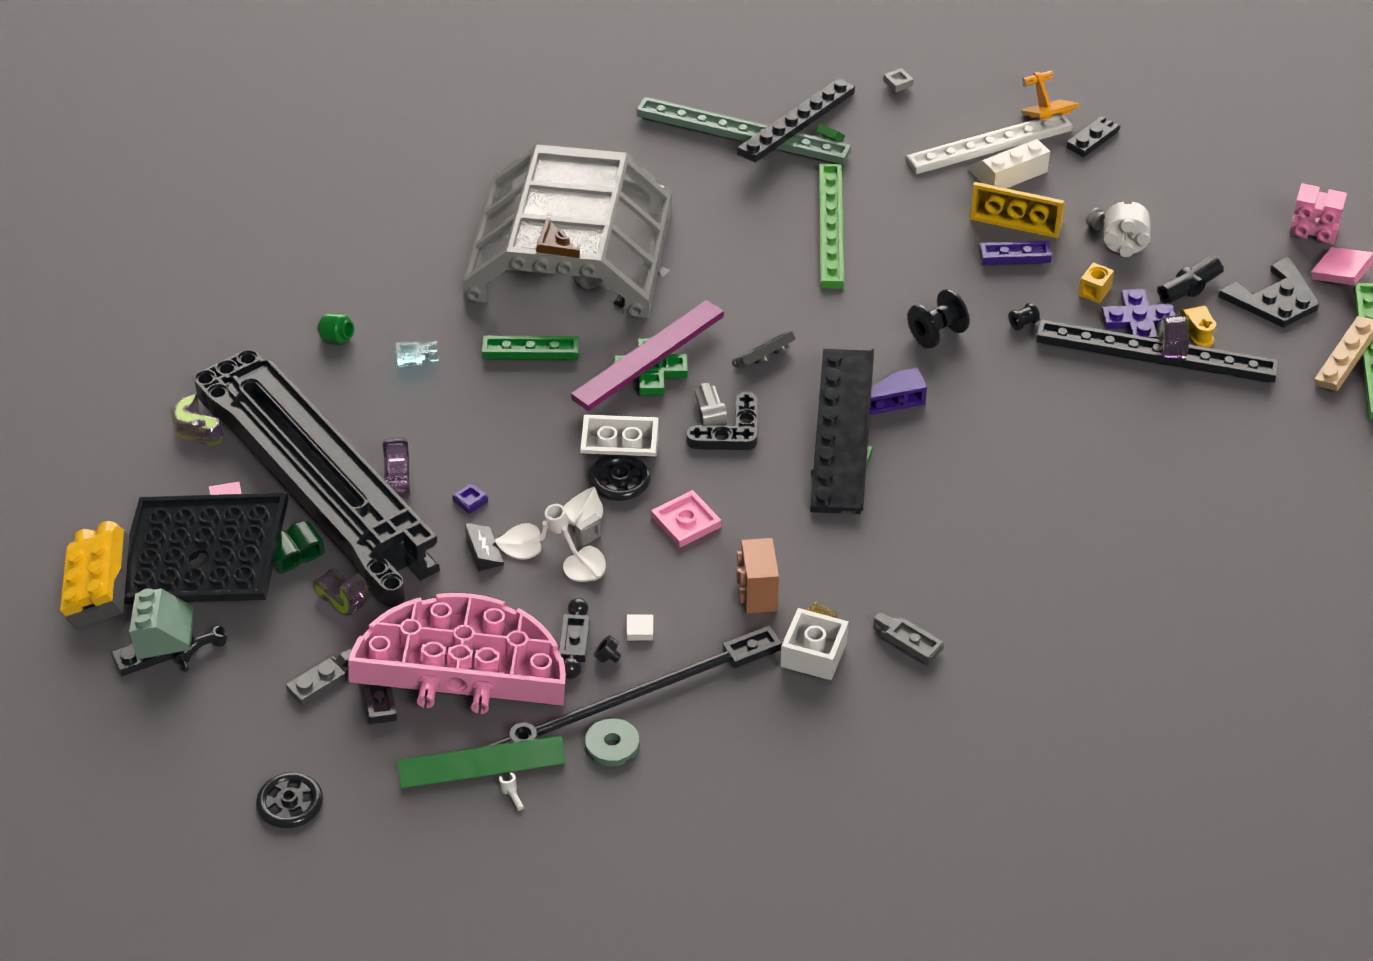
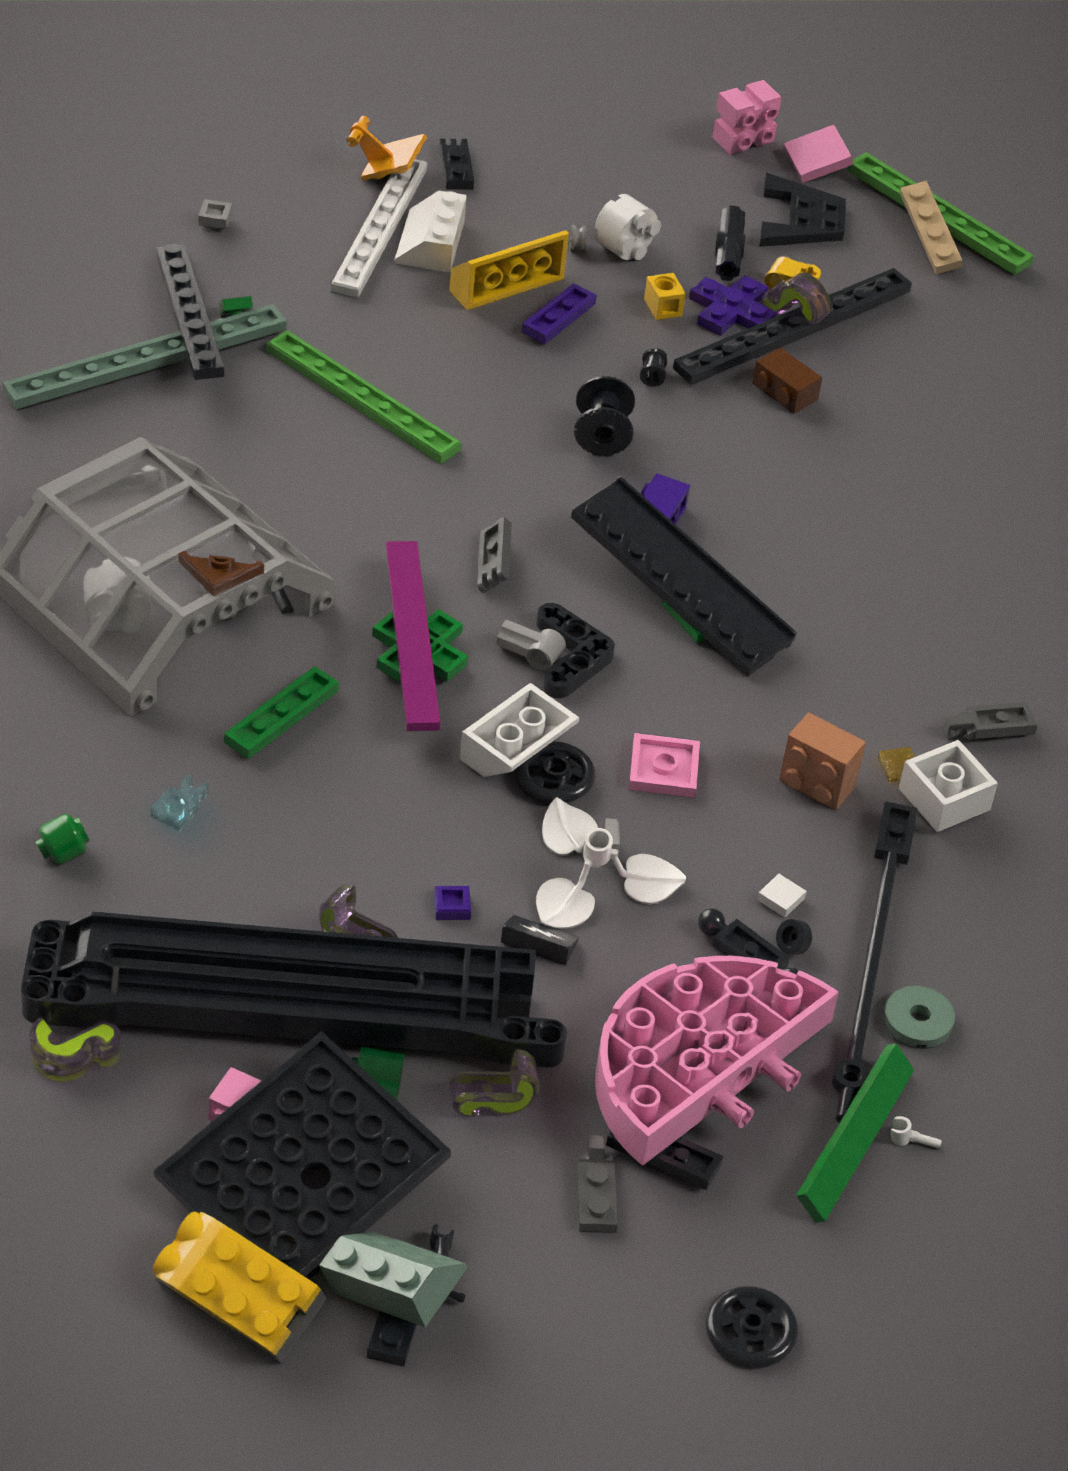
camera: 55 degrees left, 0 degrees up
none -> reddish brown brick [752,348,823,414]

